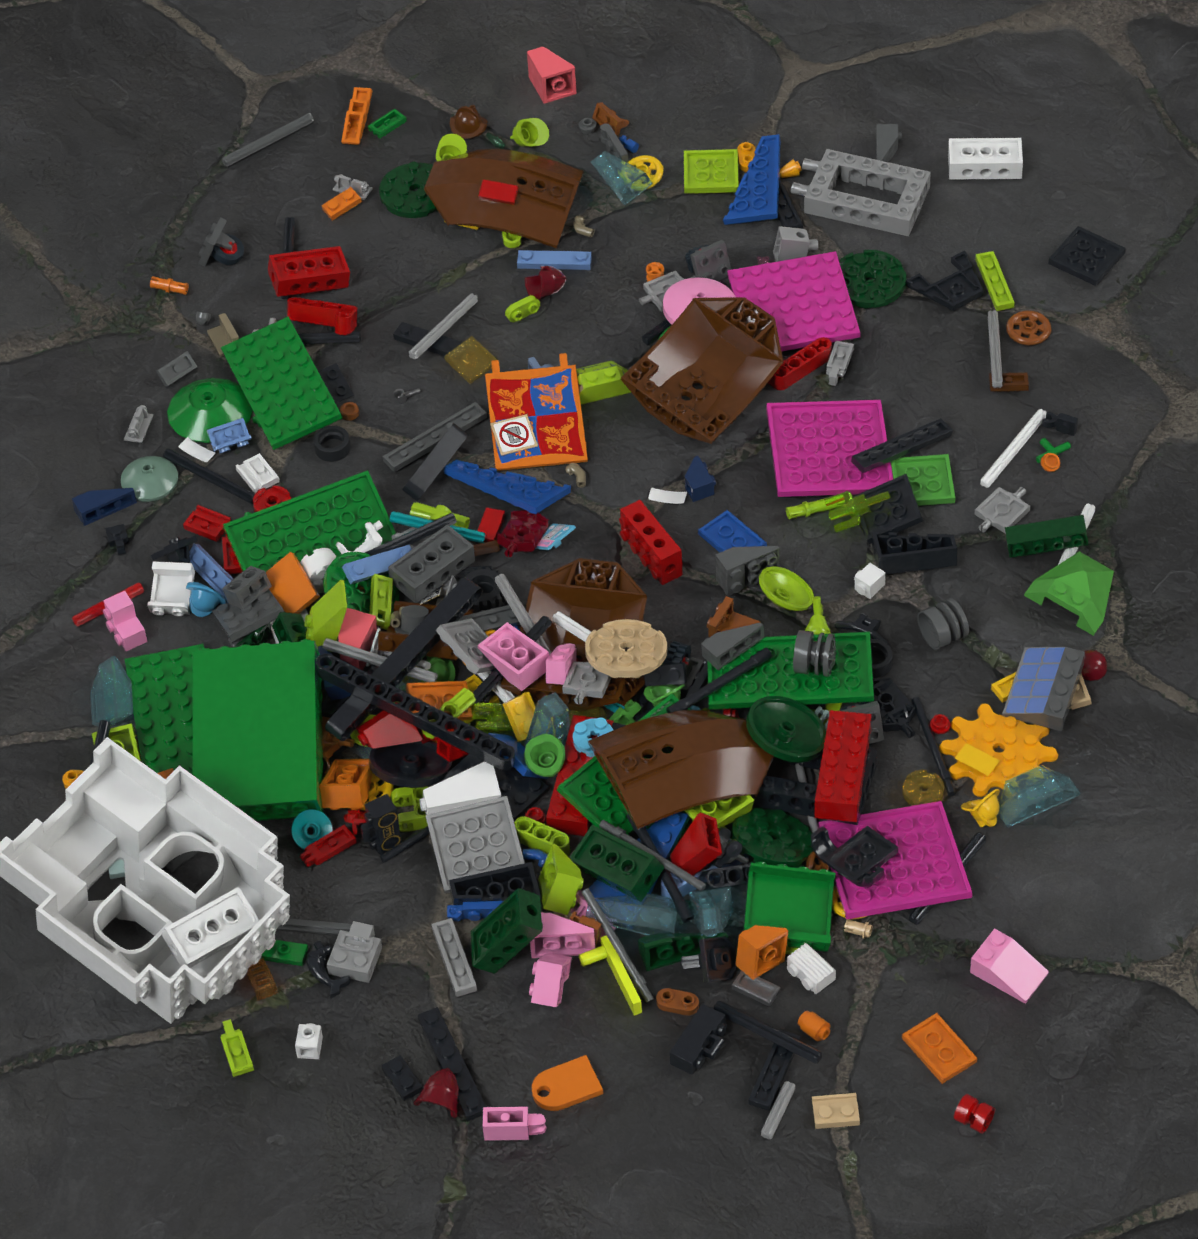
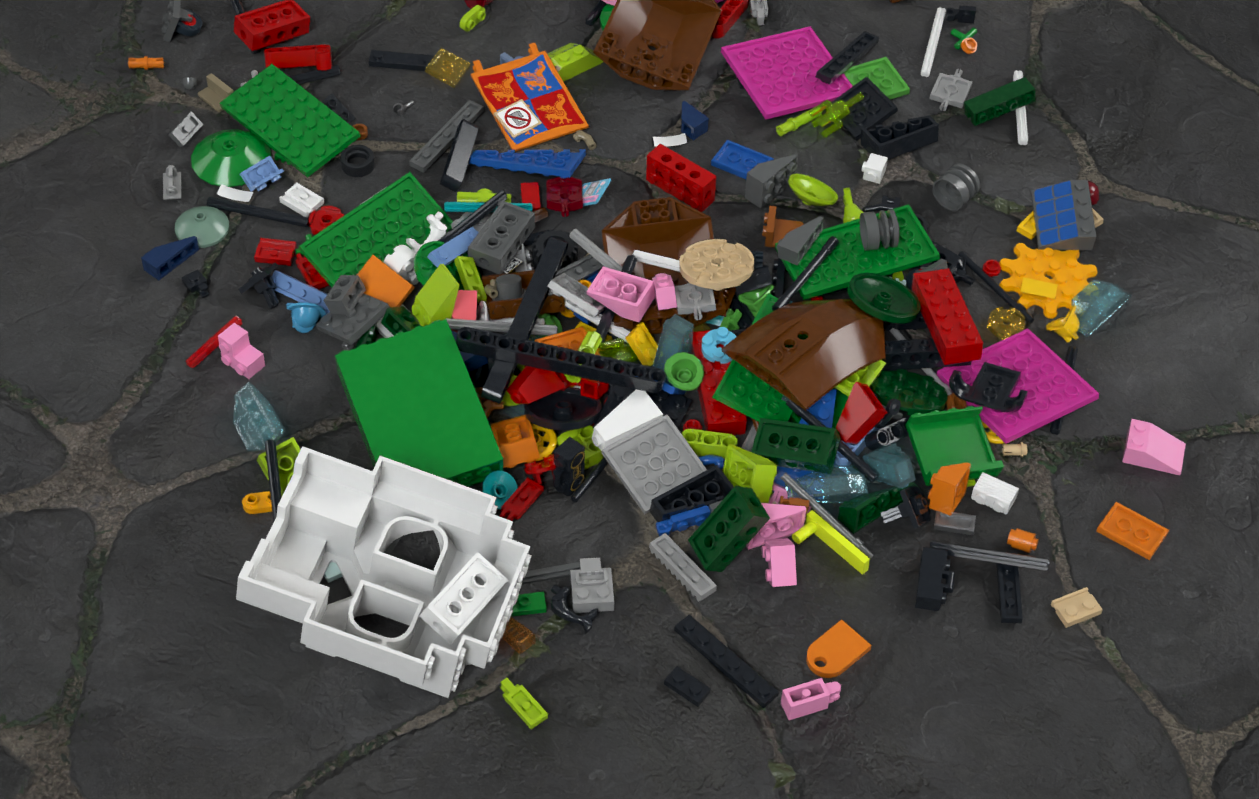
camera: 25 degrees left, 0 degrees up
green plate [124,644,204,774] -> none
white panel [147,562,195,616] -> none
white brick [295,1023,323,1059] -> none
light grey axle [409,293,478,360] -> none
dark red helmet [413,1068,459,1118] -> none
dark grey bar [599,820,706,891] -> none
dark orange plate [656,988,699,1016] -> none
light grey axle [761,1081,795,1140] -> none
red wheel [954,1094,995,1134] -> none
bright green wedge [1024,551,1114,636] -> none

